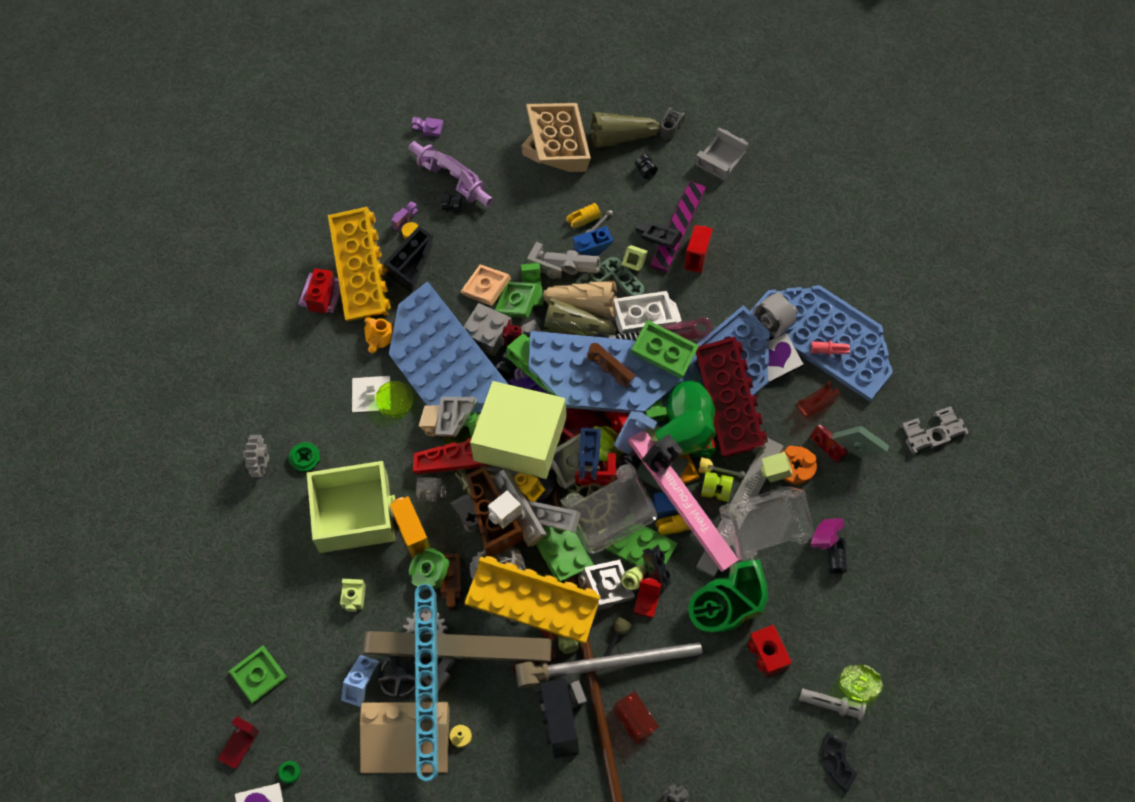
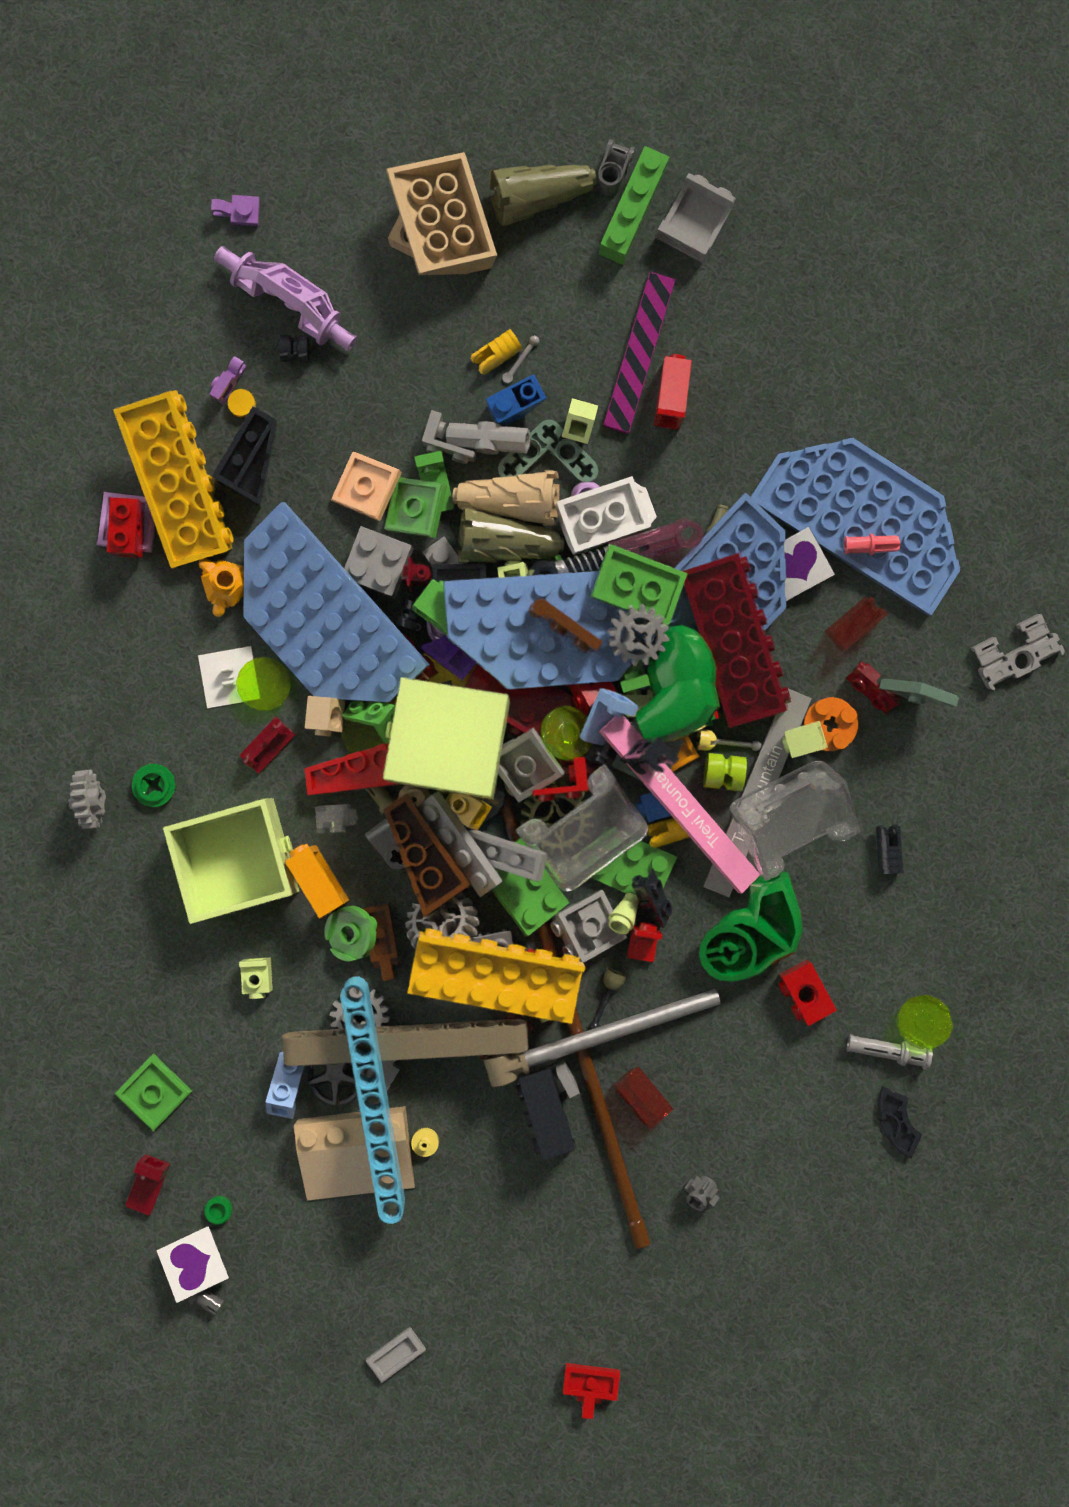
camera: 10 degrees left, 25 degrees up
light grey wing [435,397,477,437] -> none
white brick [488,491,522,528] -> none
dark blue hinge [579,428,601,480] -> none
black hinge [634,222,683,249] -> none
black wheel [635,154,658,179] -> none
light grey brick [752,292,798,338] -> none
magenta slope [811,519,844,550] -> none
none -> dark red hinge [239,716,296,774]
none -> bright green brick [599,146,669,265]
none -> light grey gear [607,604,669,666]

